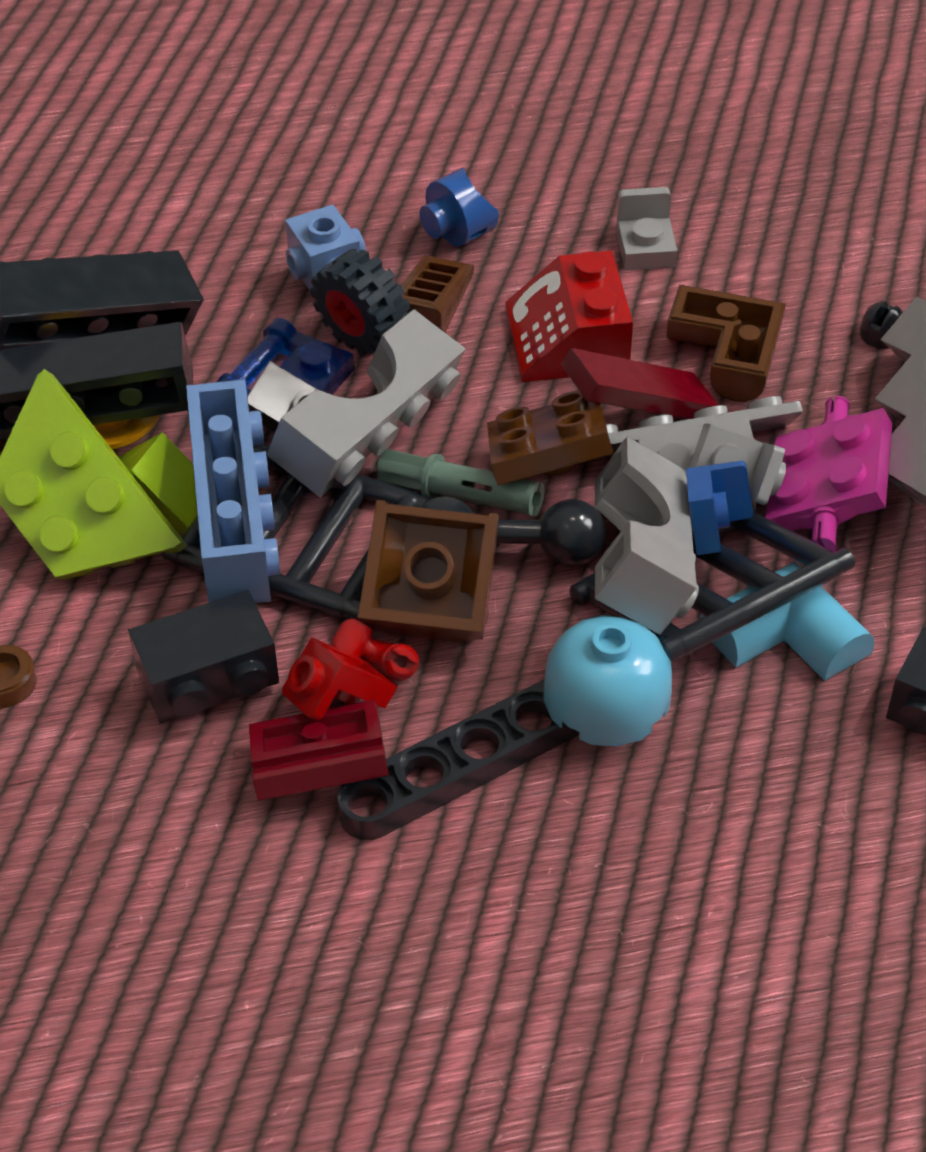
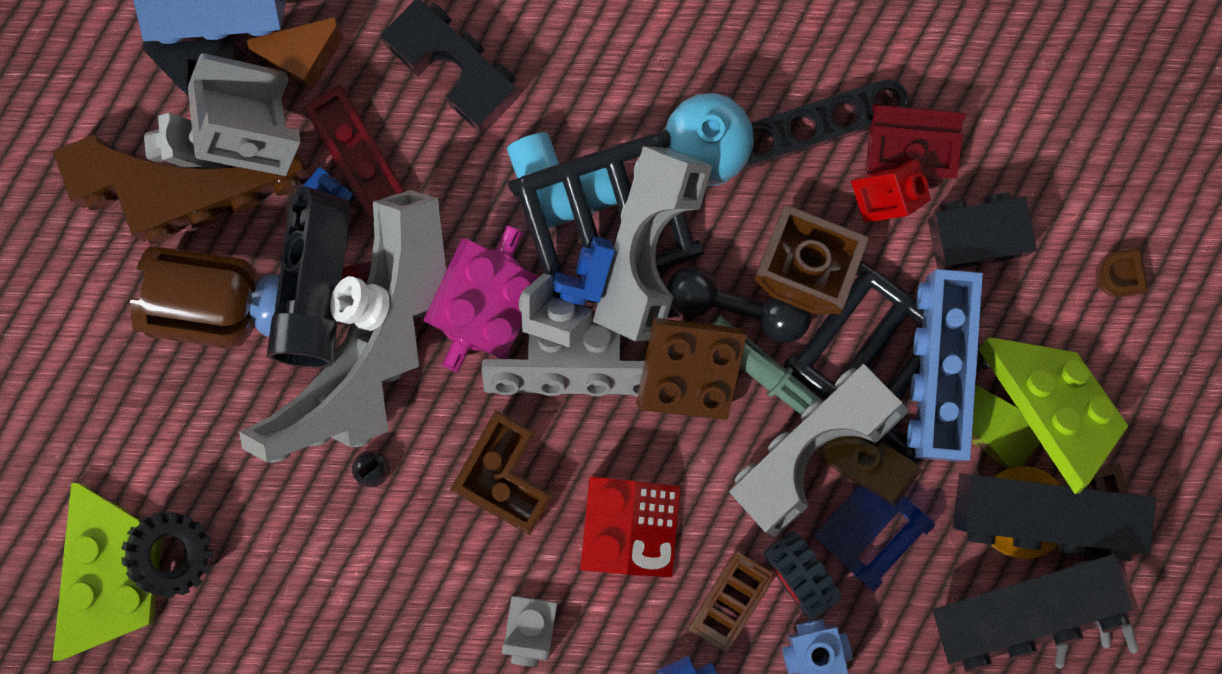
camera: 165 degrees left, 35 degrees up
red arm [332,619,419,681] -> none
dark red tile [561,348,719,419] -> none

